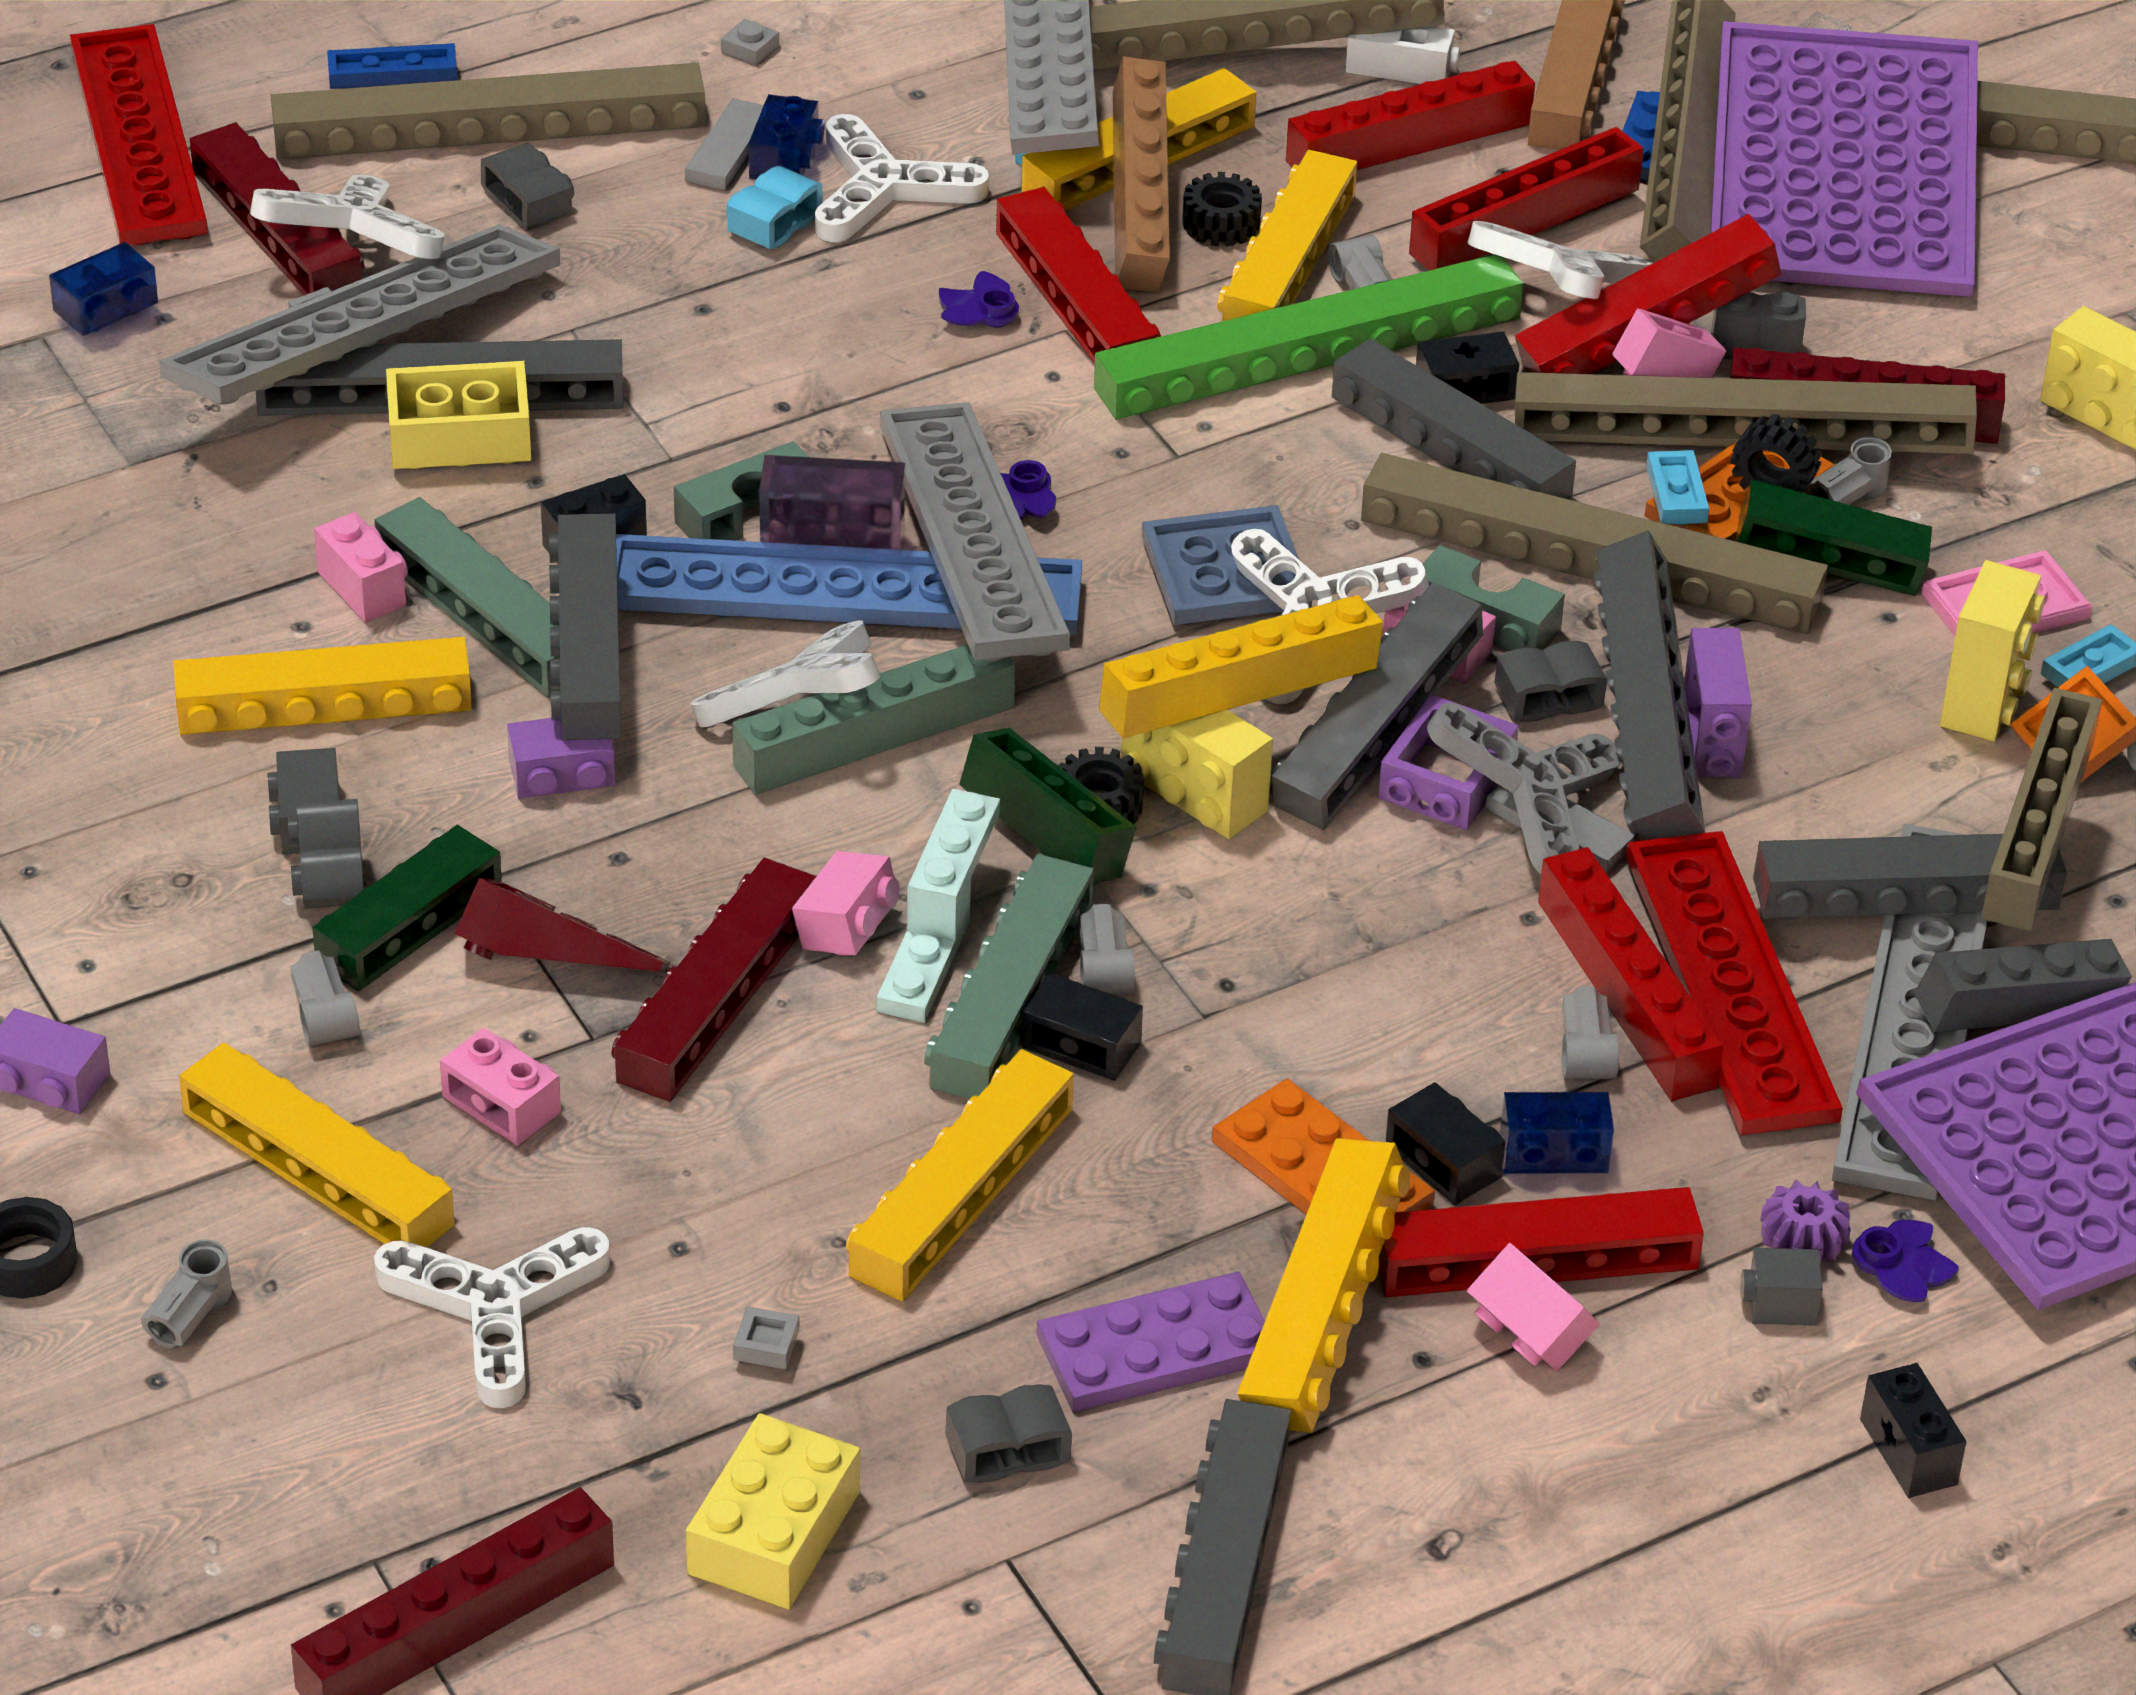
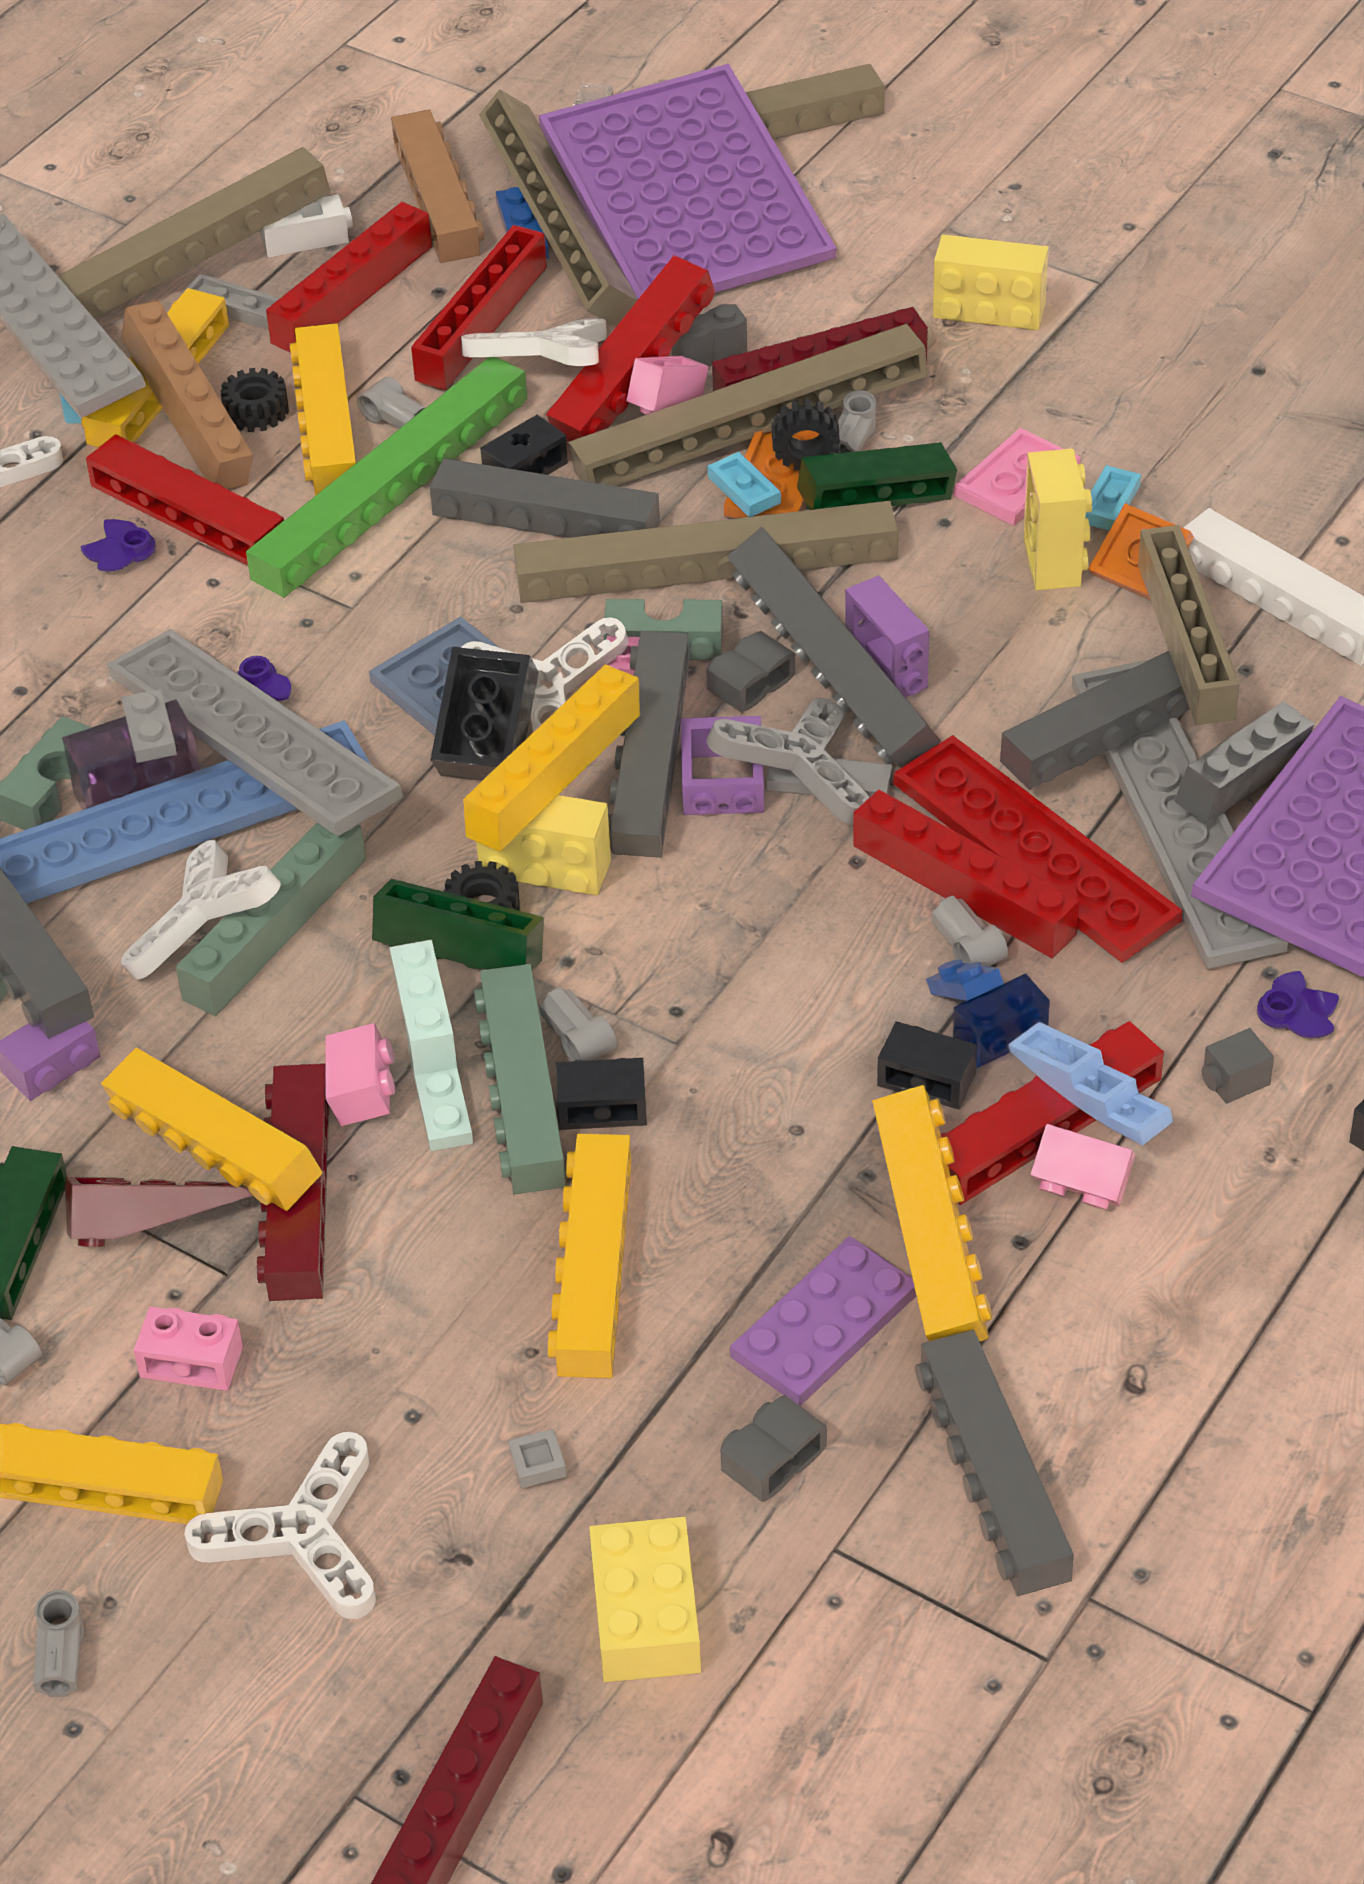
camera: 25 degrees left, 5 degrees up
orange plate [1212,1078,1435,1214] -> none
medium lavender gear [1760,1179,1851,1262] -> none
none -> yellow brick [100,1047,323,1211]
none -> light grey plate [121,689,177,763]
none -> light grey tile [181,274,280,330]
none -> black brick [430,647,539,780]
none -> blue plate [926,959,1004,1001]
none -> light blue slope [1008,1022,1173,1146]

